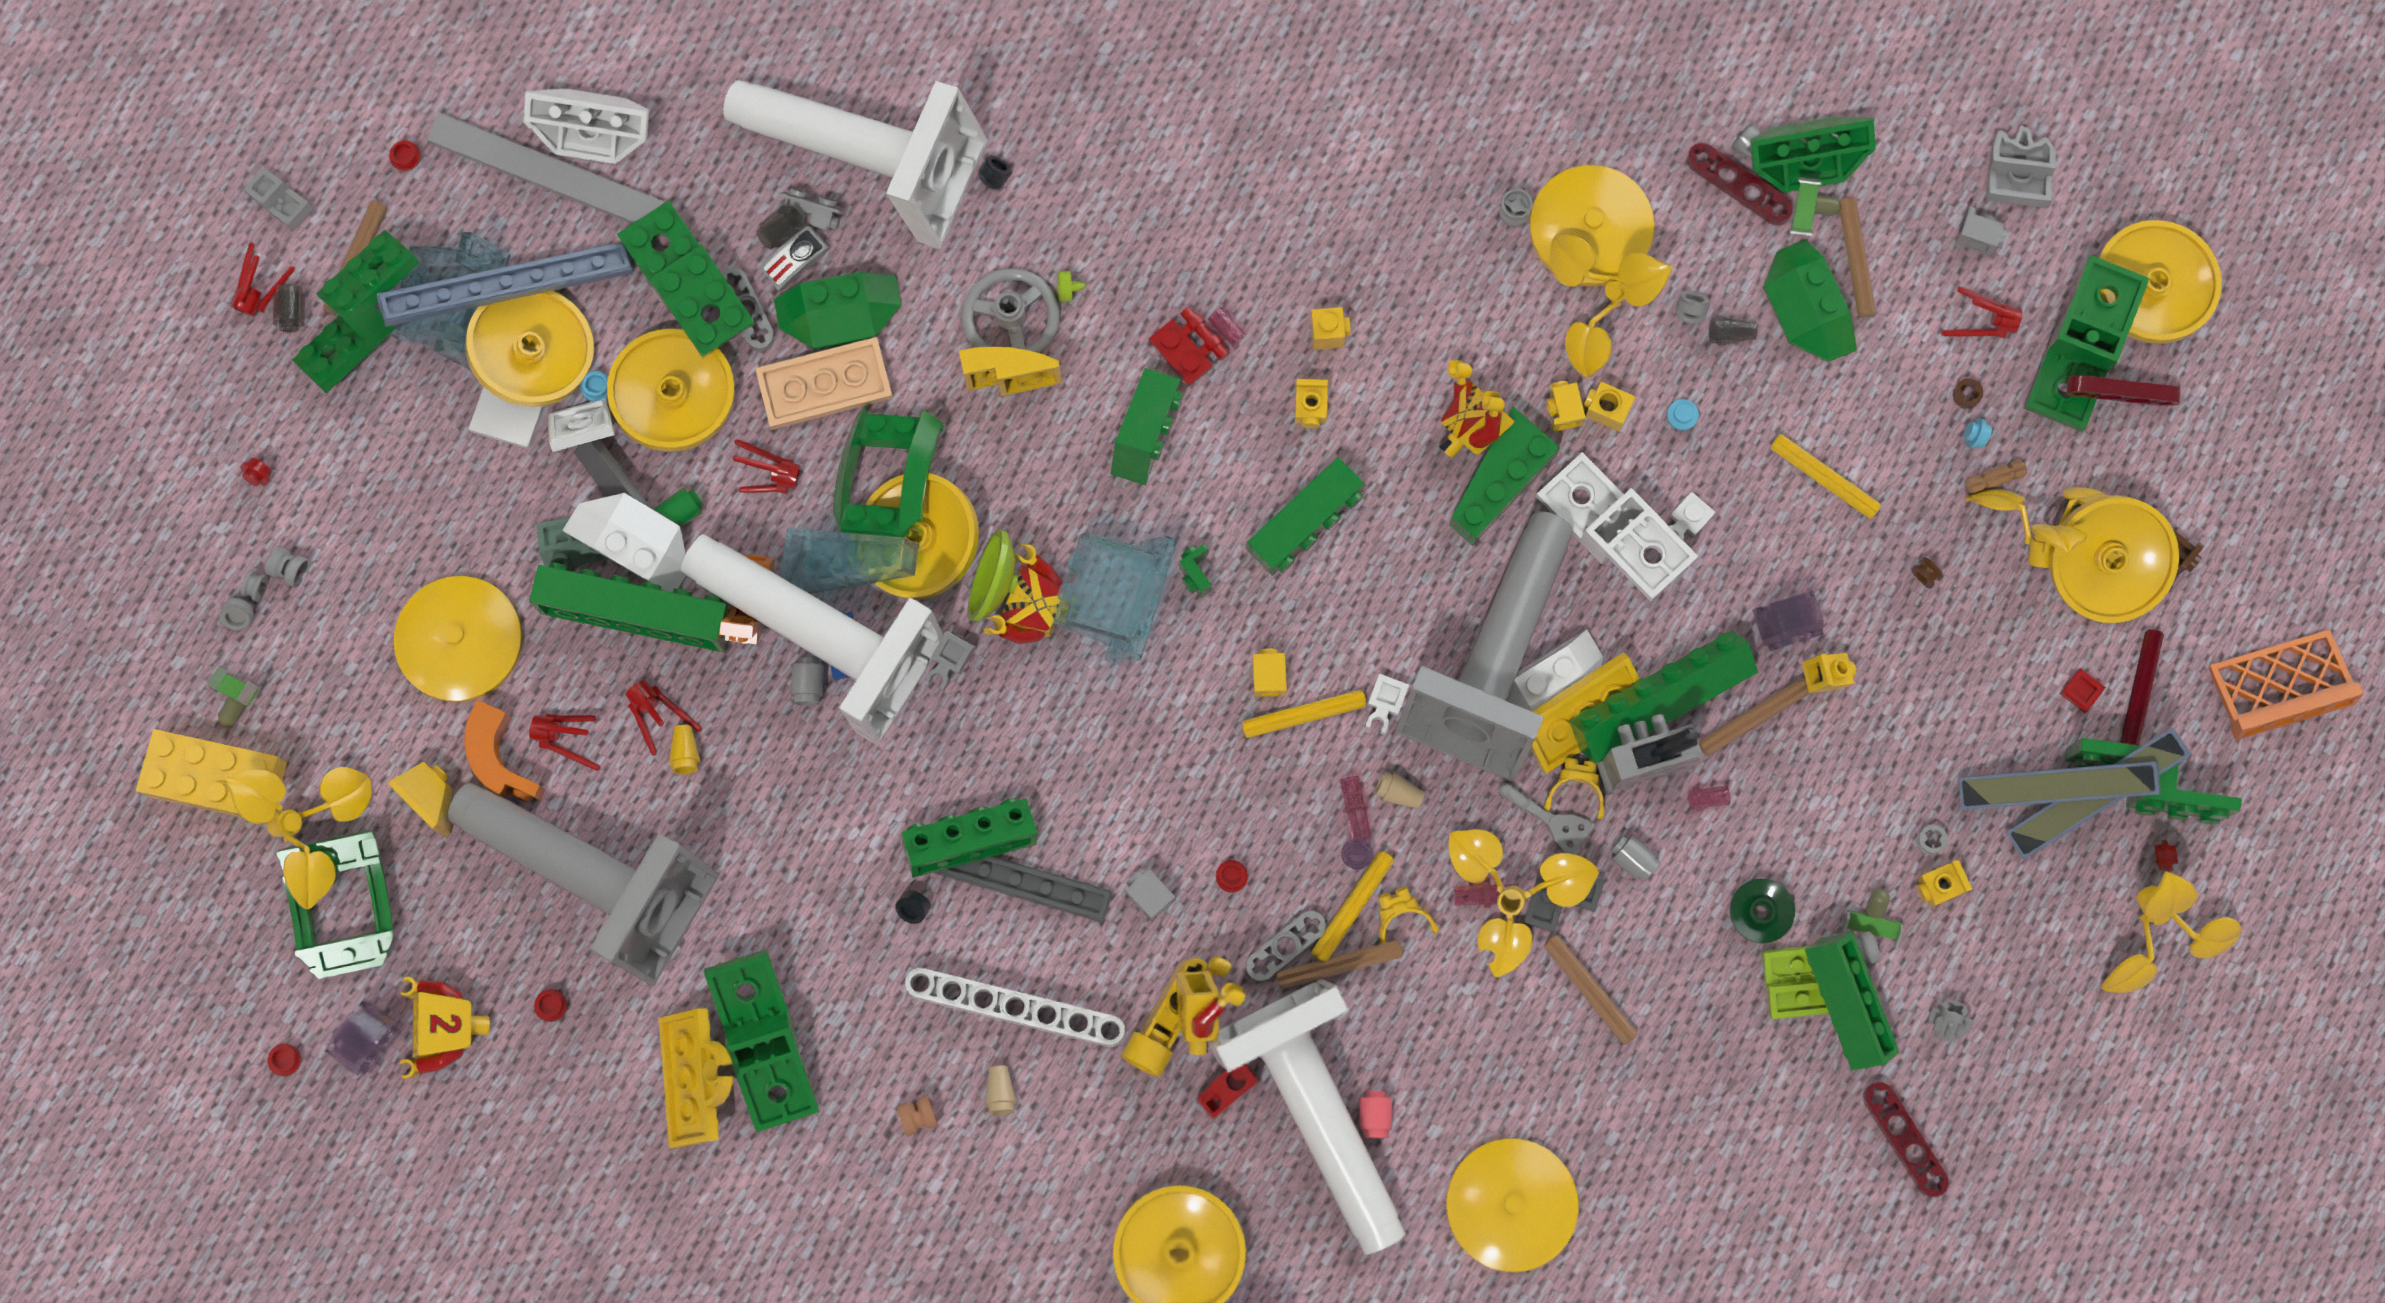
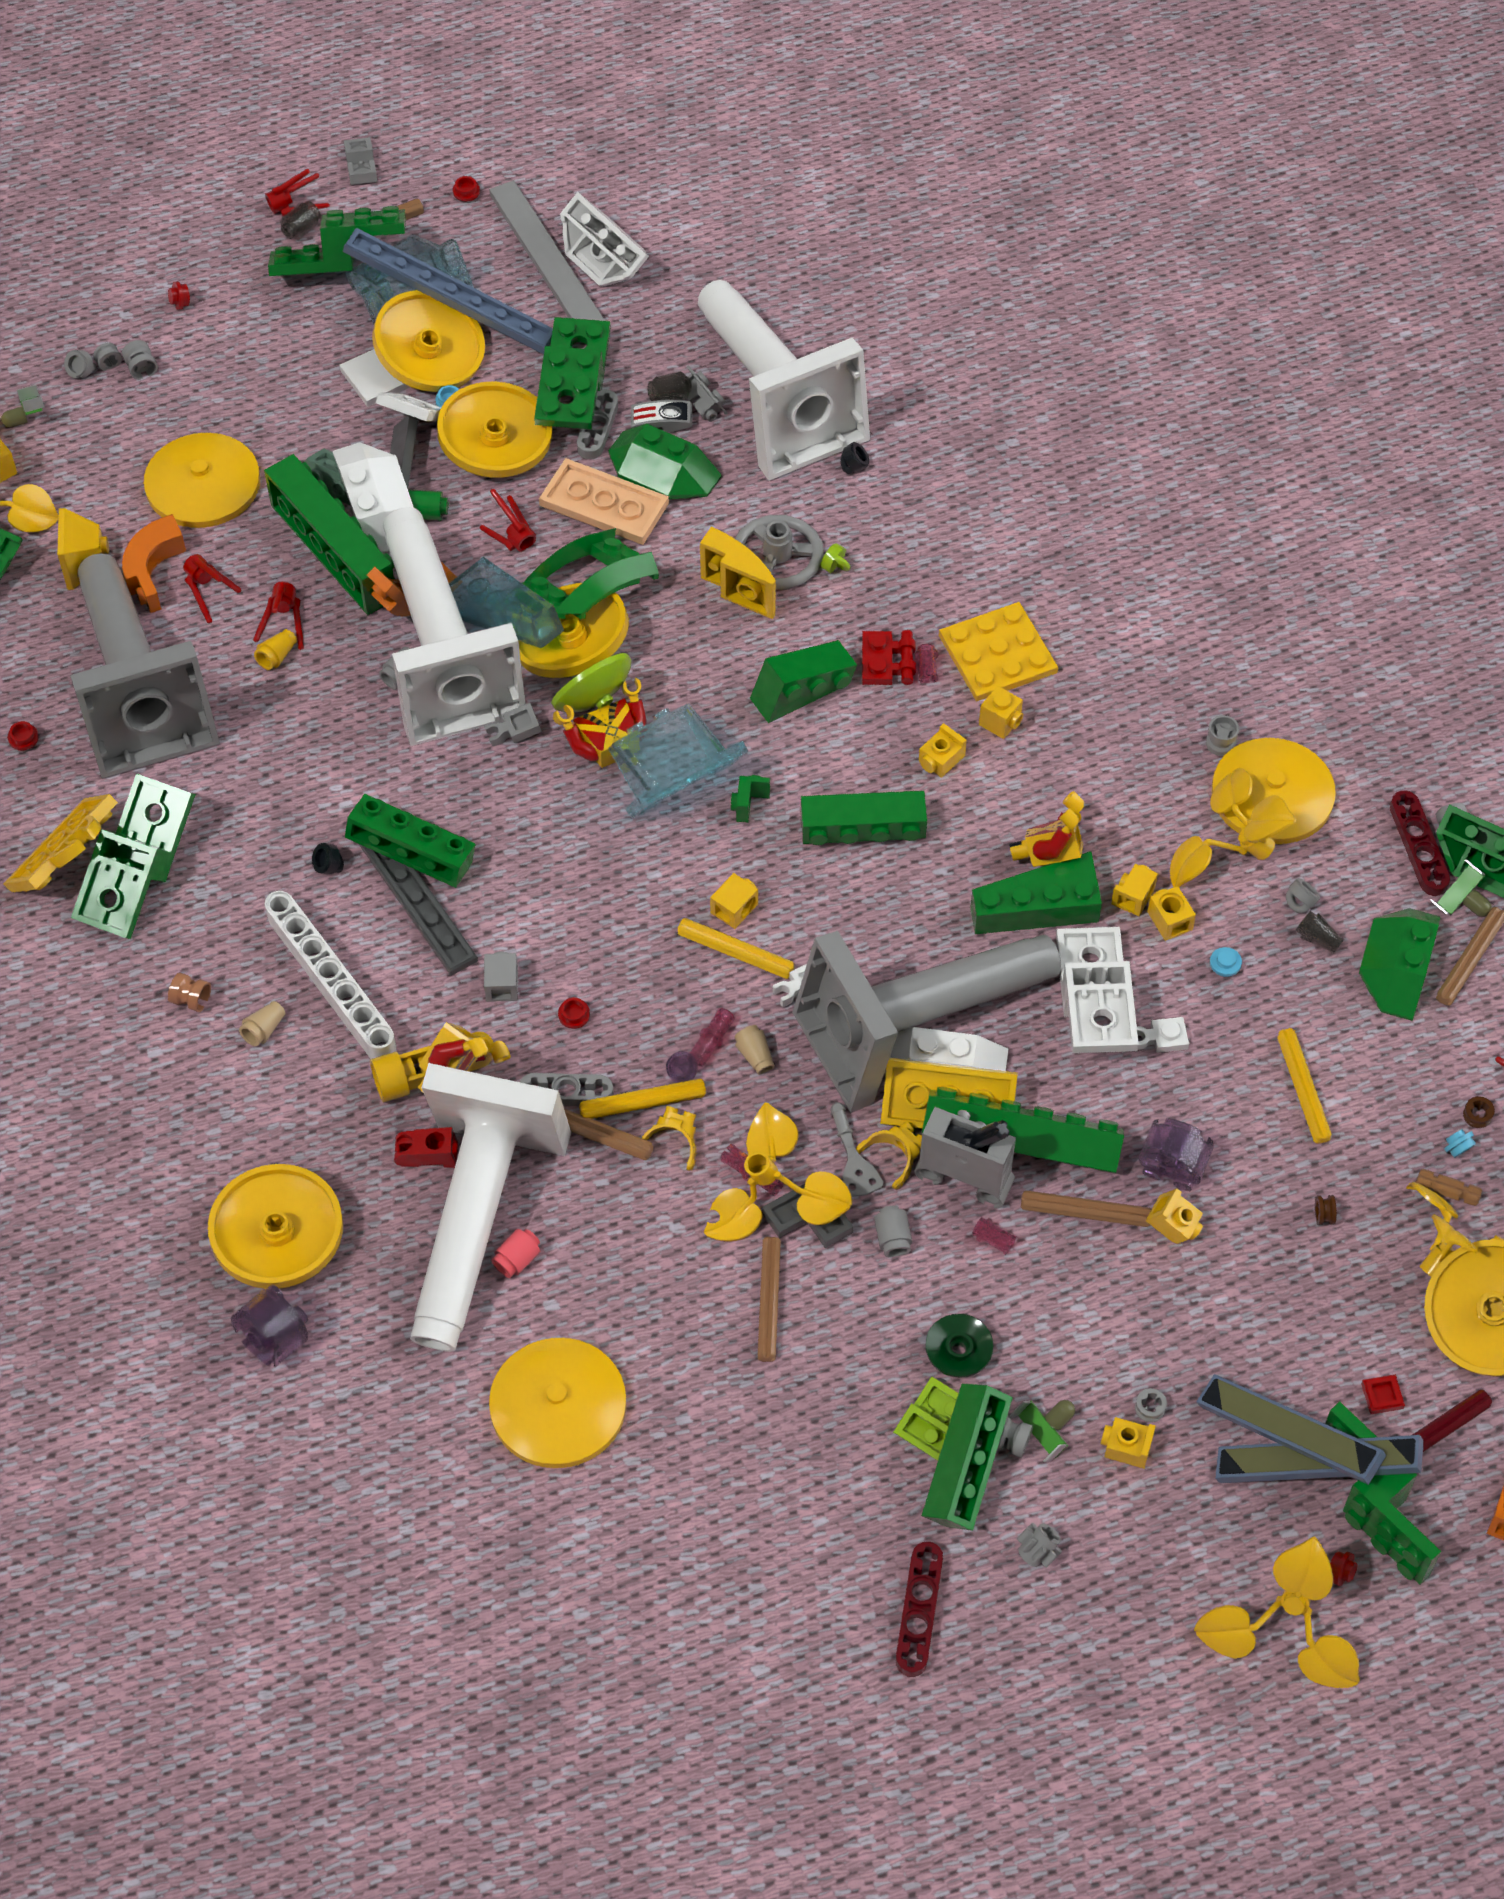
camera: 40 degrees right, 20 degrees down
none -> yellow plate [939,602,1058,702]

